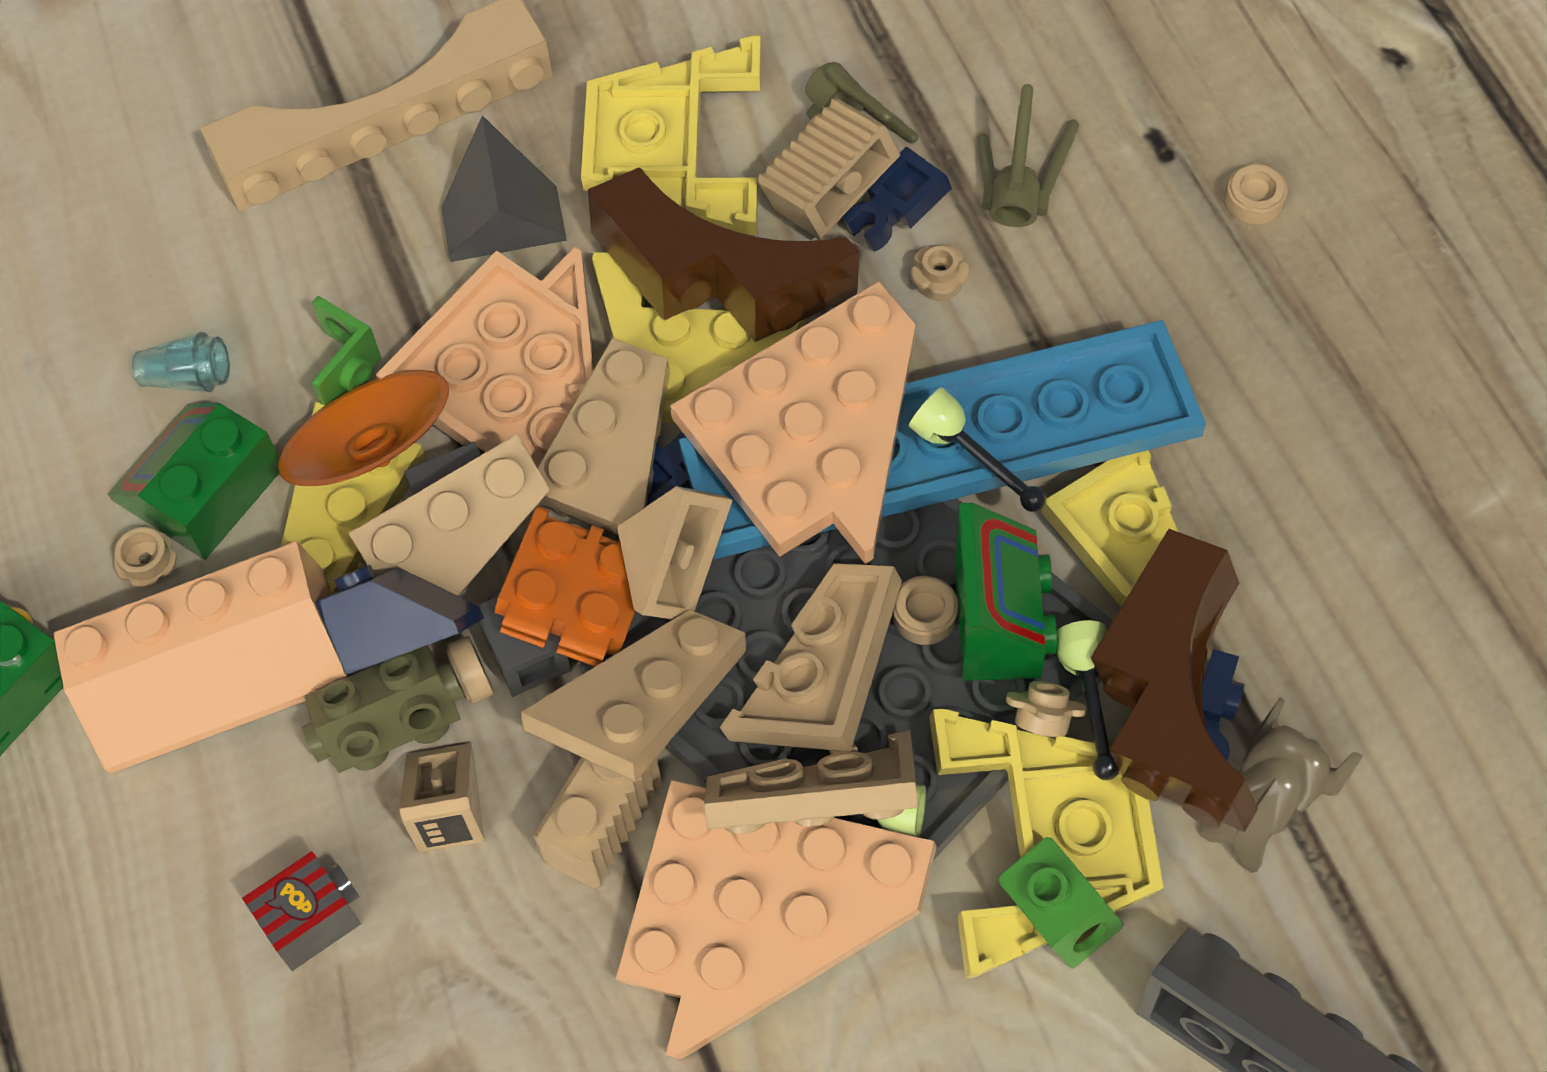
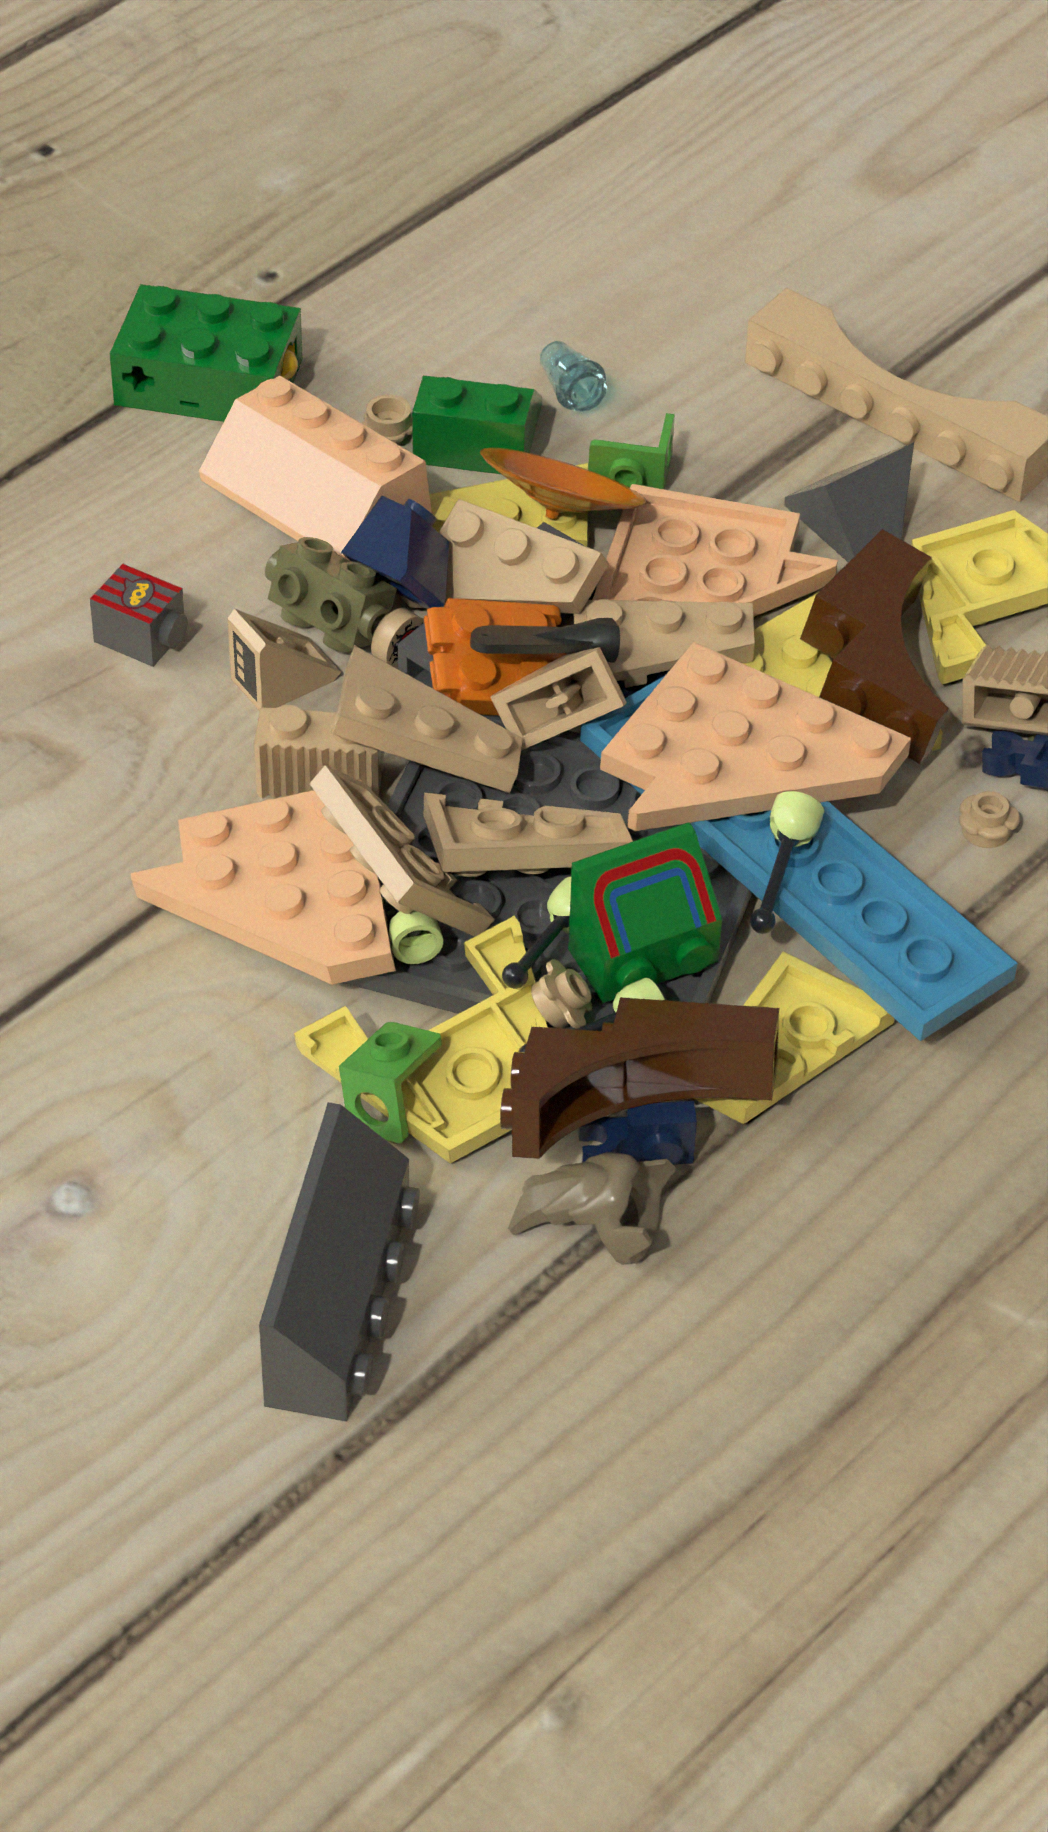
camera: 60 degrees right, 15 degrees down
none -> pearl dark grey piece [470,618,620,663]
none -> black hinge [502,877,571,989]

